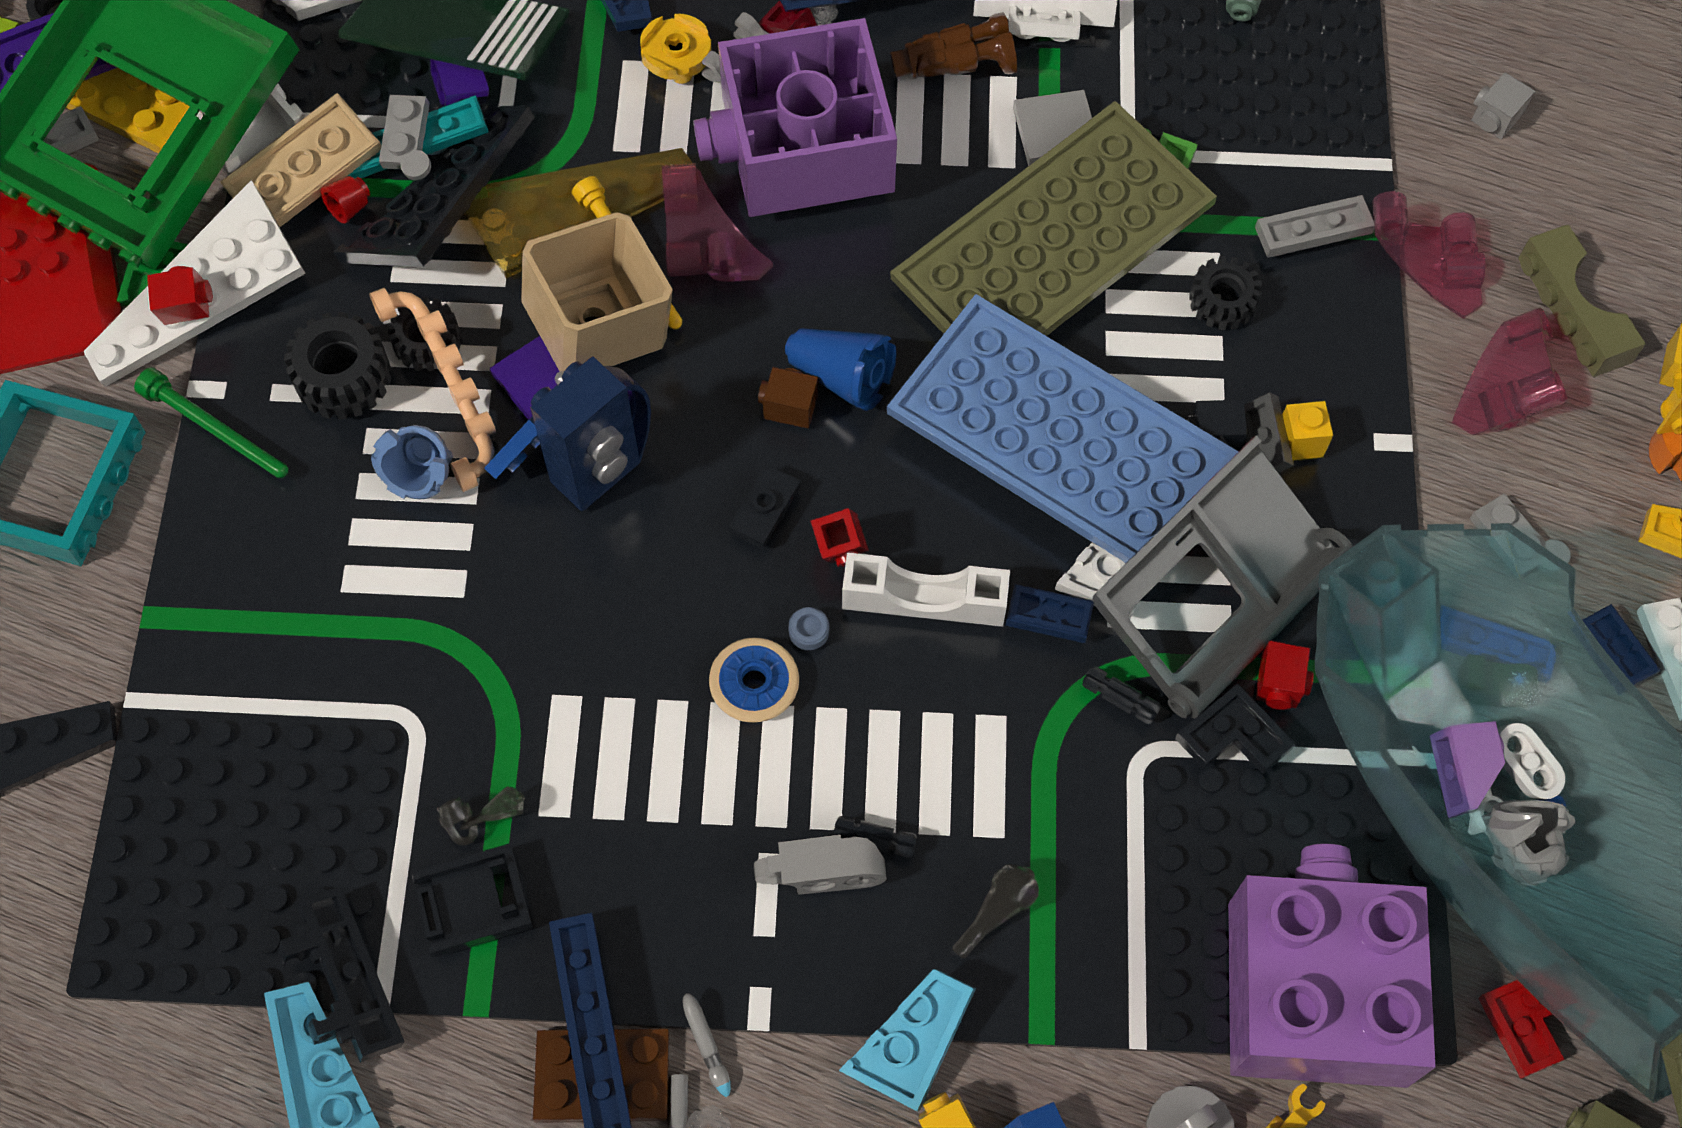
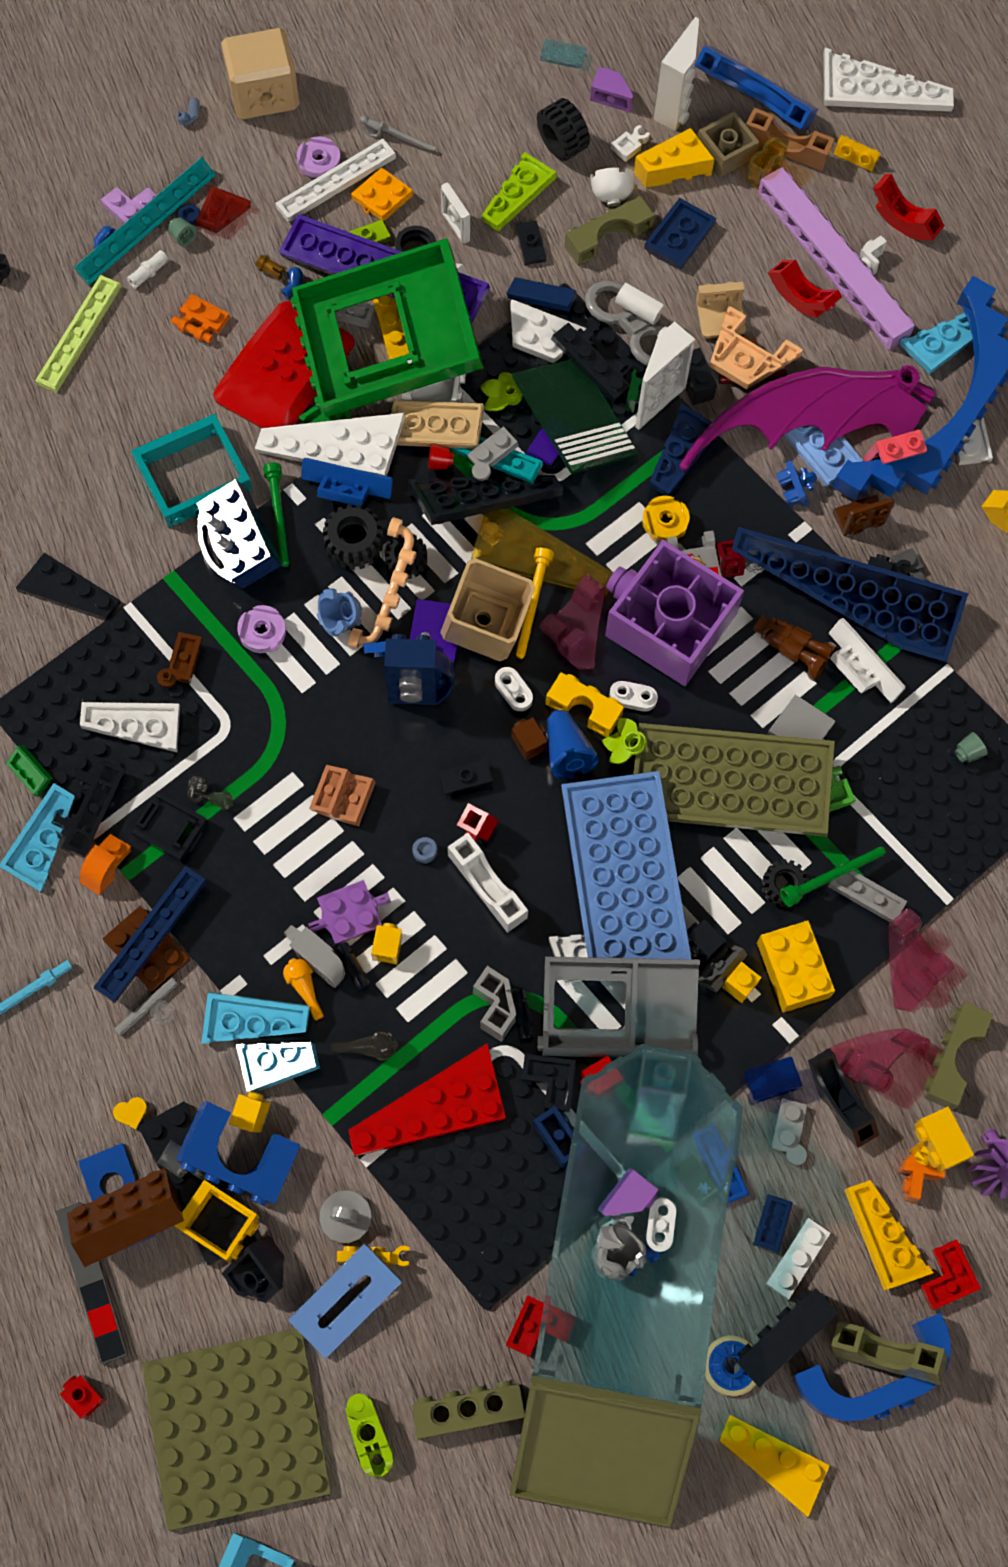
camera: 45 degrees right, 5 degrees up
red brick [147,266,213,325] -> none
light grey piece [683,993,731,1097] -> none
wheel [709,638,799,722] -> none
dark blue plate [1005,584,1094,643] -> none
medium lavender brick [1228,844,1436,1088] -> none
none -> green plate [6,745,53,797]
none -> orange brick [79,834,131,896]
none -> white wing [80,702,180,752]
none -> reddish brown hinge [157,632,203,688]
none -> piece [197,479,282,589]
none -> medium azure wing [201,992,310,1044]
none -> lavender plate [237,605,286,653]
none -> light orange piece [283,958,324,1021]
none -> blue bracket [301,458,393,506]
none -> medium lavender plate [308,880,391,946]
none -> nougat slope [309,765,376,826]
none -> red wing [348,1044,506,1157]
none -> yellow brick [371,923,403,964]
none -> light grey brick [473,966,516,1042]
none -> lime plate [481,372,523,411]
none -> white plate [495,667,533,711]
none -> dark blue brick [533,1106,585,1168]
none -> yellow arch [546,673,624,738]
none -> lime plate [603,718,647,764]
none -> white plate [609,681,658,712]
none -> clear blue panel [744,1057,802,1105]
none -> yellow brick [757,920,835,1013]
none -> green piece [780,847,886,907]
none -> black arch [808,1048,879,1148]

